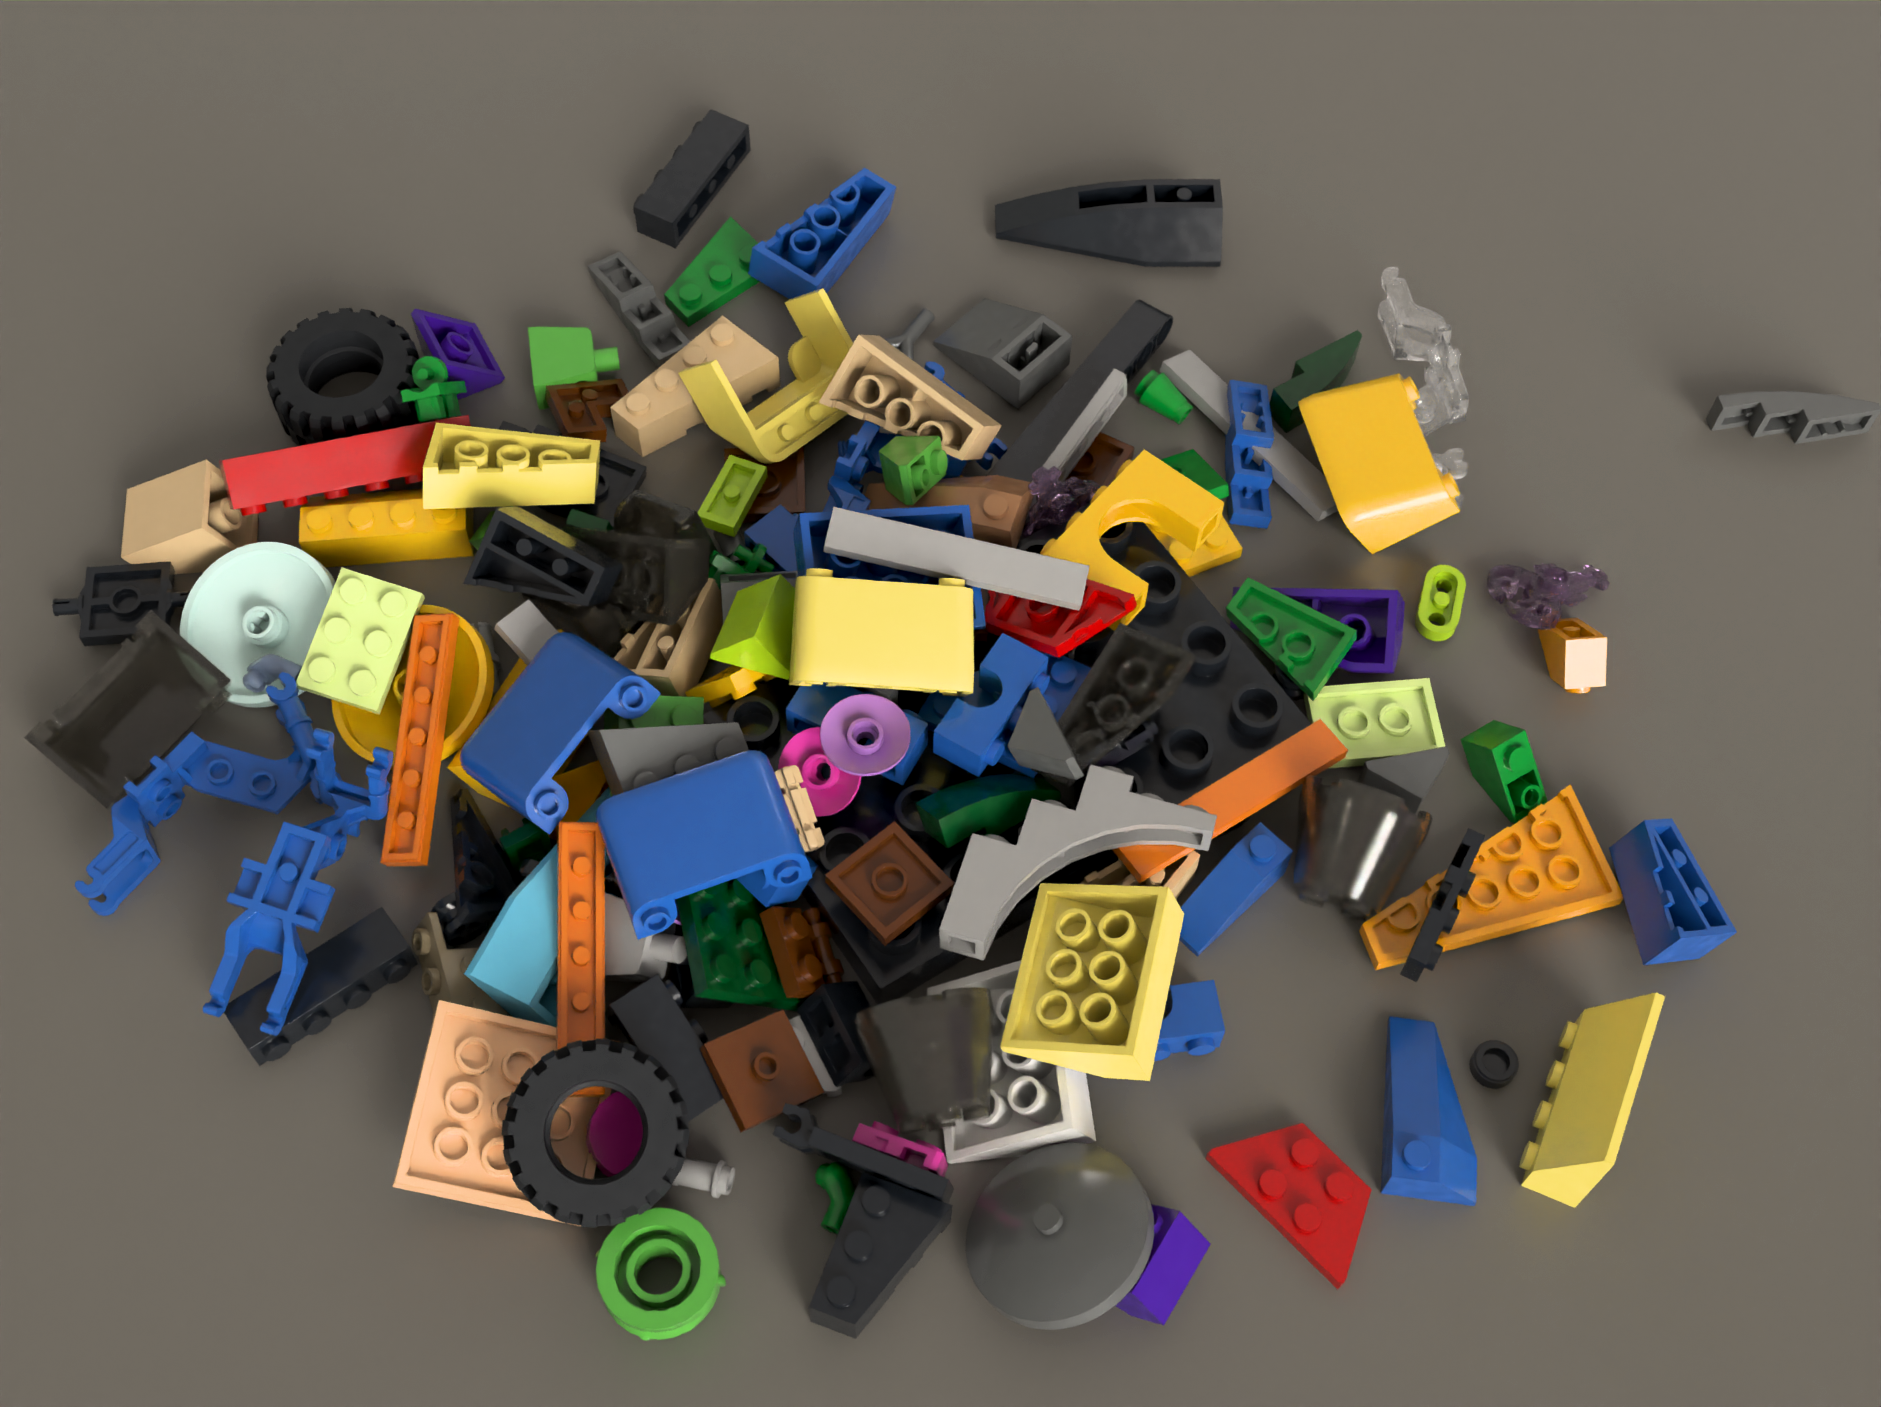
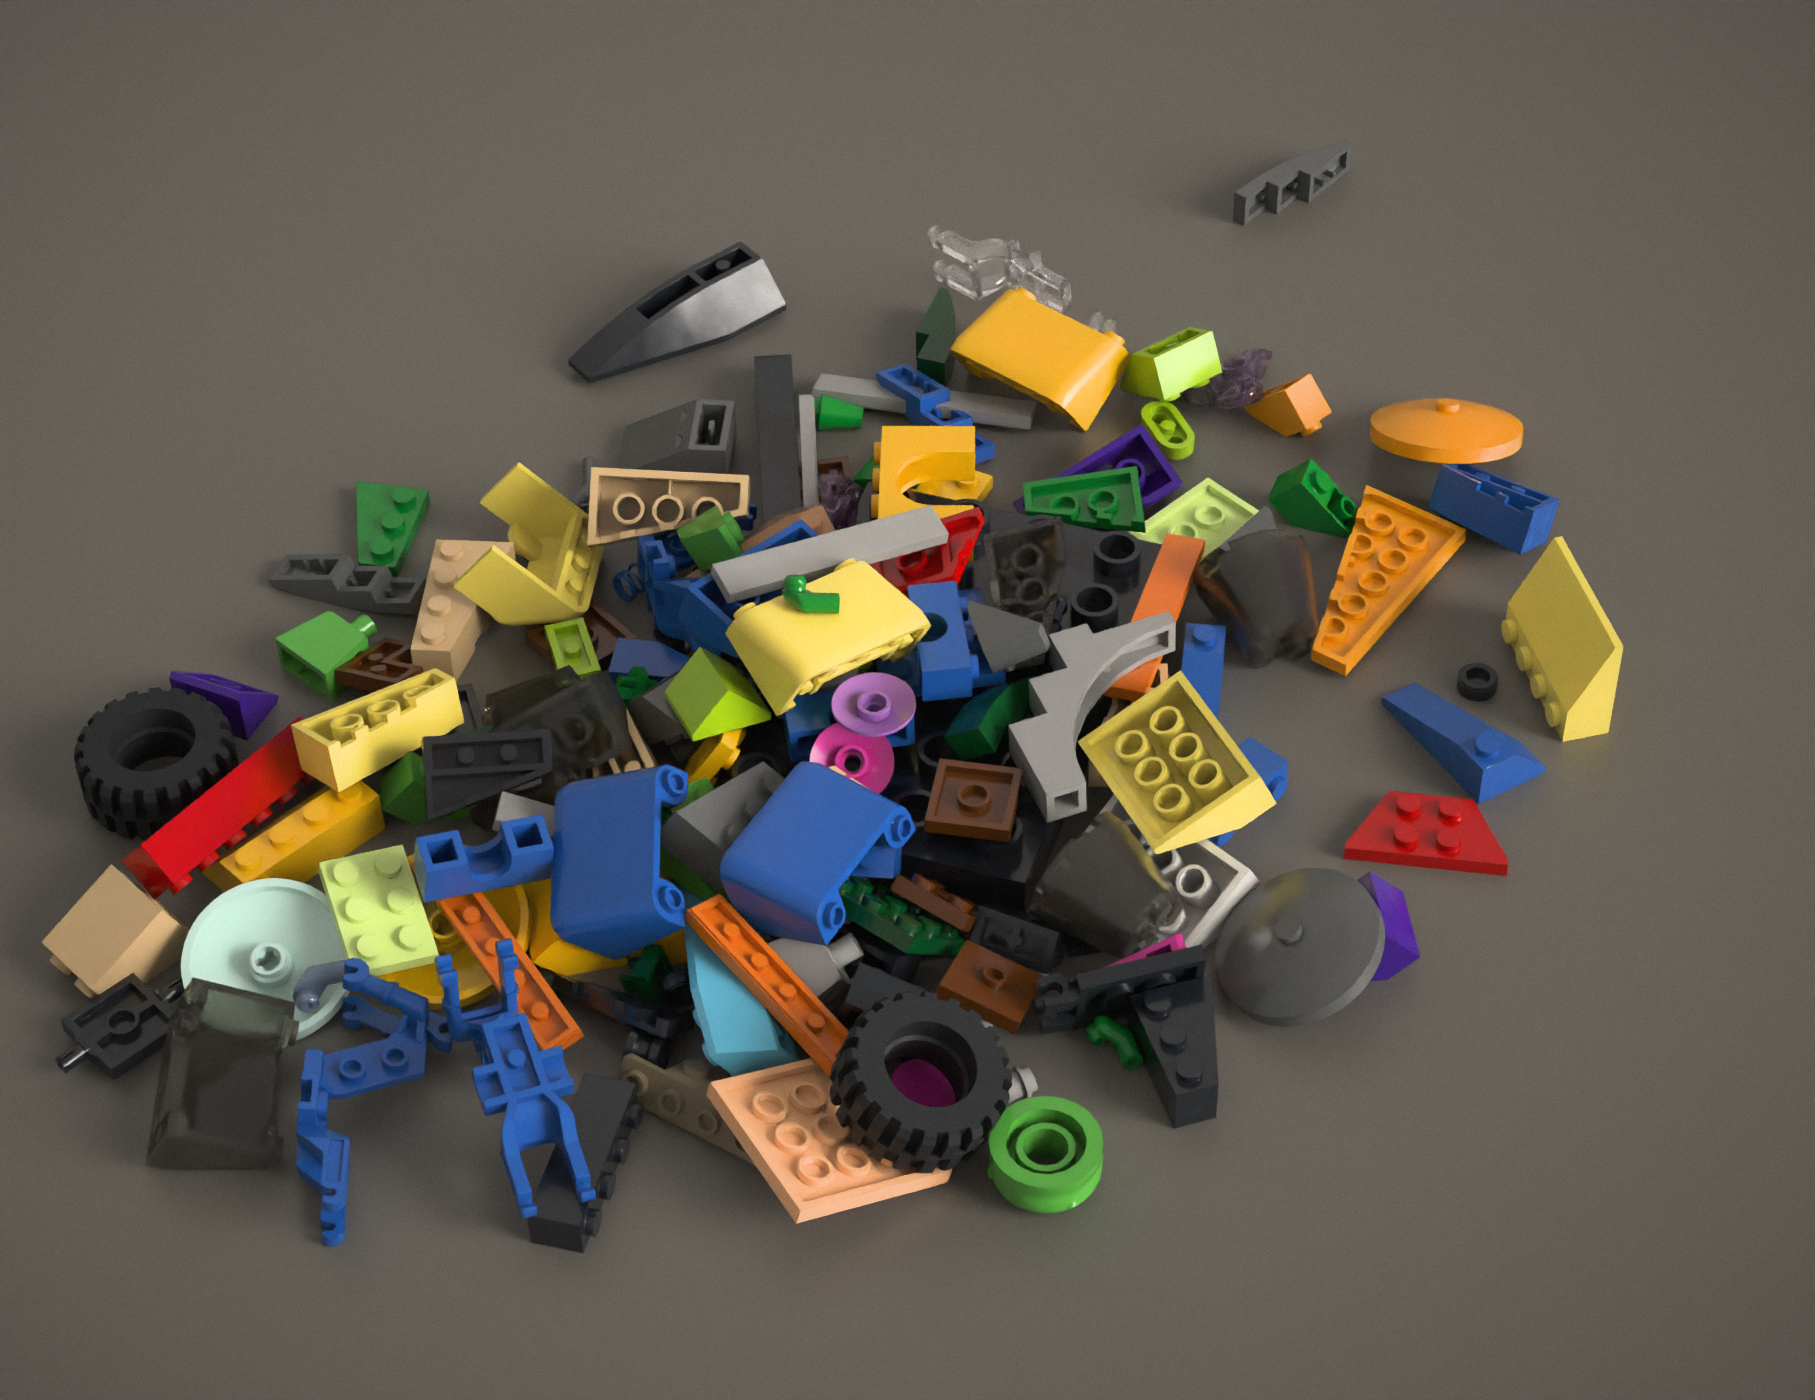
camera: 35 degrees left, 15 degrees down
green hips [400,356,467,422] -> none
black brick [633,109,751,248] -> none
blue wedge [748,168,896,299] -> none
black wing [1400,828,1485,982] -> none
none -> blue arch [413,814,554,902]
none -> green arm [782,574,840,614]
none -> lime slope [1119,327,1222,402]
none -> light orange dish [1369,398,1523,464]

